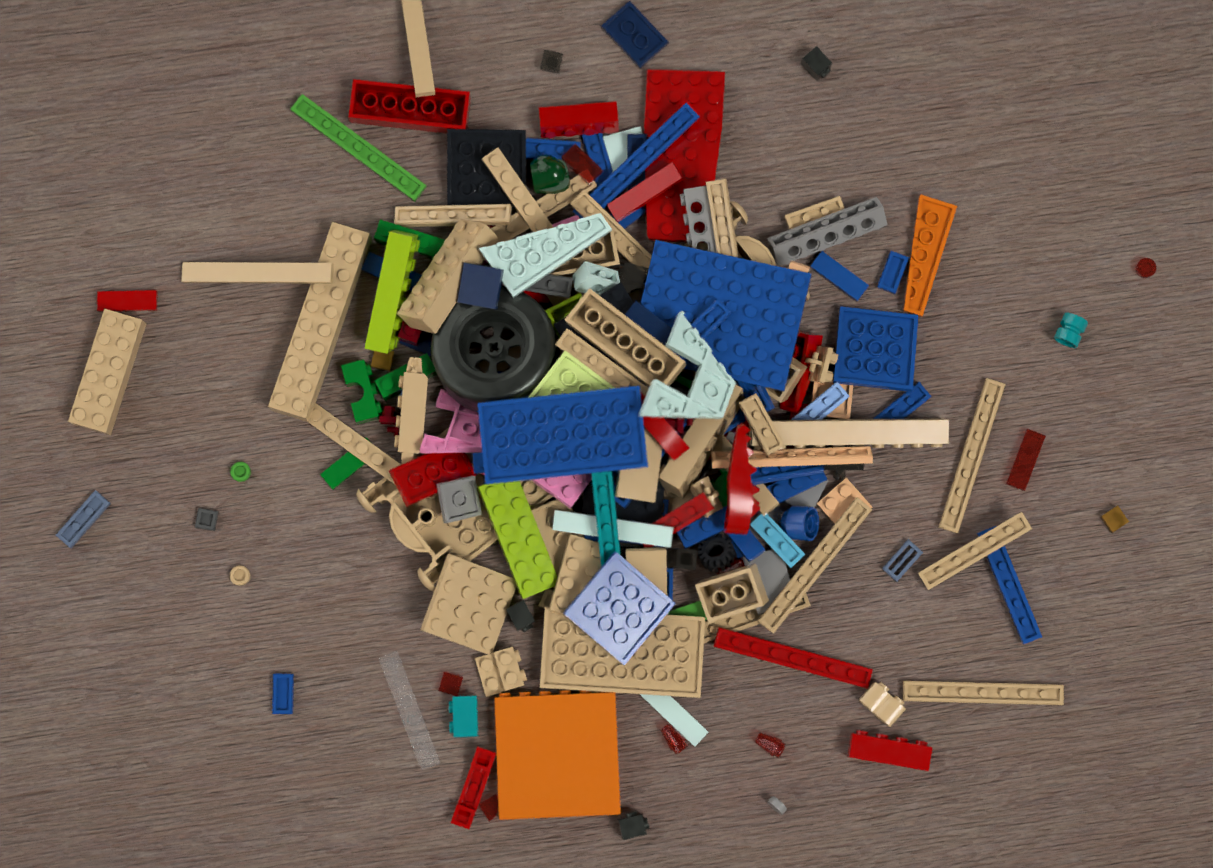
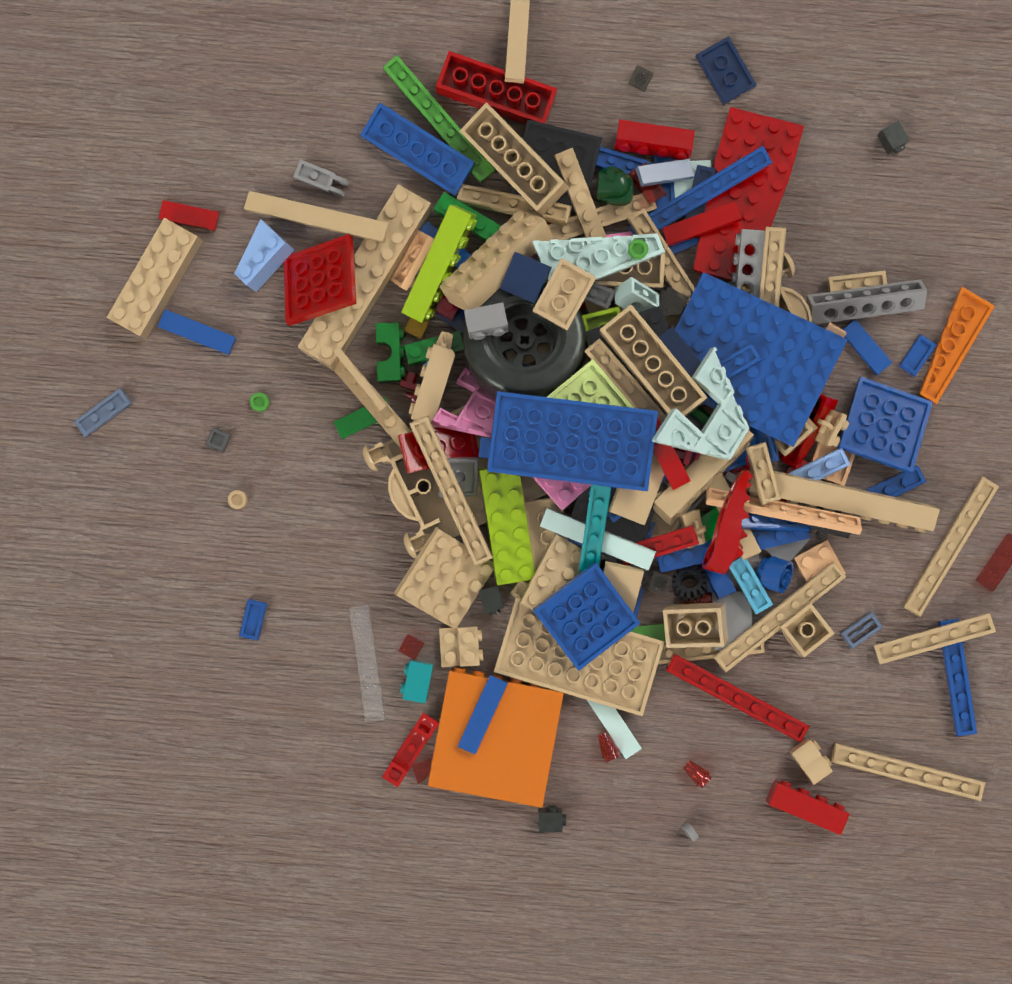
camera: 15 degrees right, 5 degrees up
none -> blue tile [158,309,236,355]
none -> light blue wedge [234,219,294,292]
none -> red plate [284,234,357,326]
none -> light grey hinge [293,159,349,197]
none -> tan tile [333,347,393,419]
none -> blue plate [360,102,476,196]
none -> light nougat plate [390,230,434,291]
none -> tan tile [409,415,493,566]
none -> blue tile [458,675,508,754]
none -> tan brick [460,102,570,216]
none -> light grey brick [464,303,508,340]
none -> tan plate [532,258,596,331]
none -> bright green tile [628,239,648,260]
none -> tile [636,159,695,187]
none -> tan slope [780,603,835,657]

